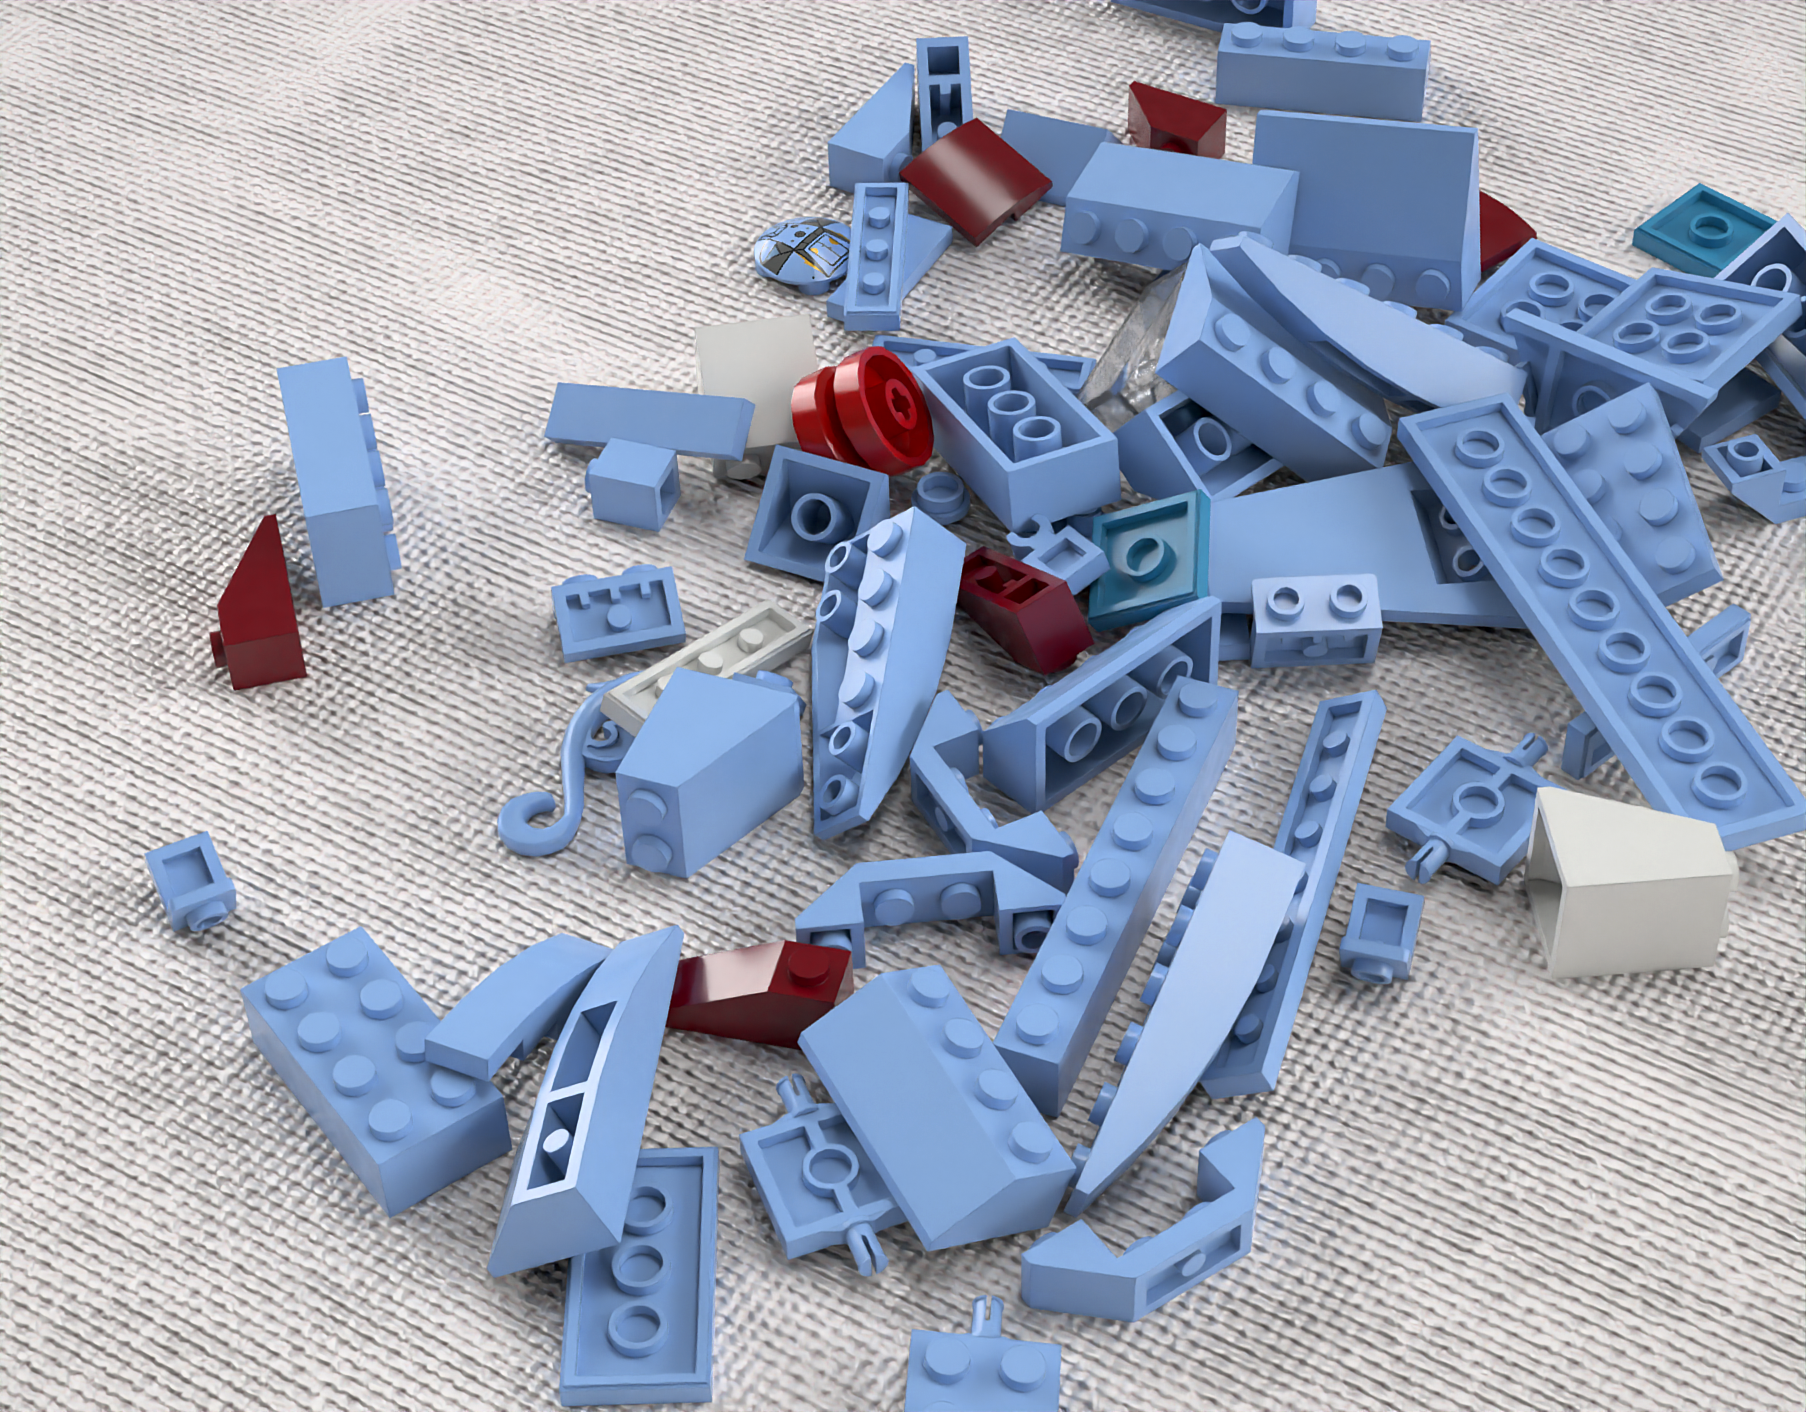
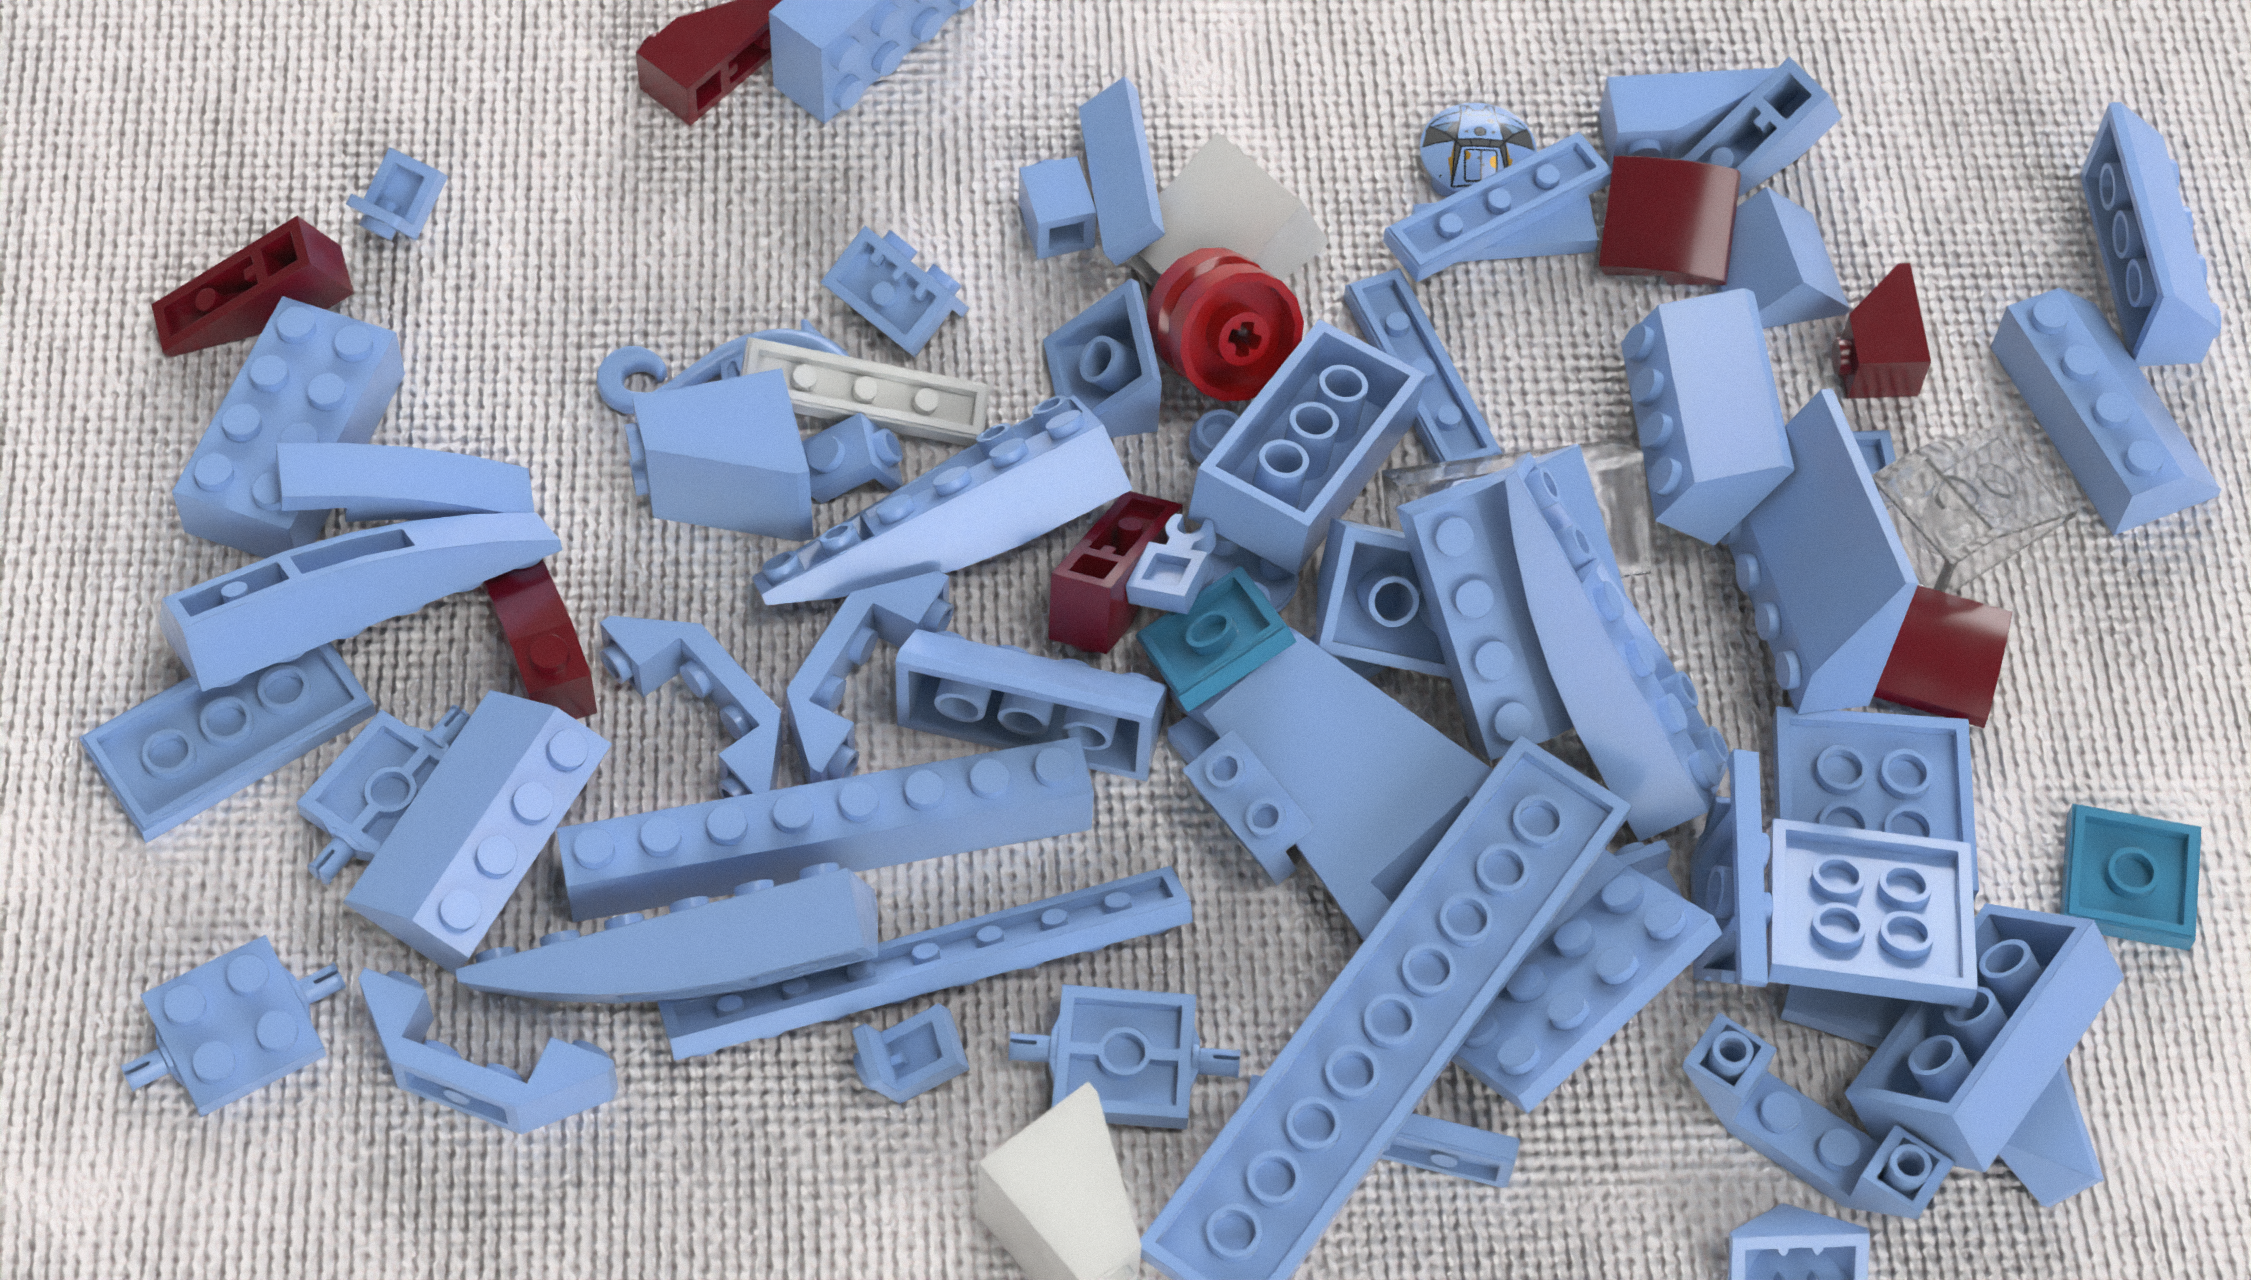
camera: 50 degrees right, 15 degrees up
none -> dark red slope [151,215,354,357]

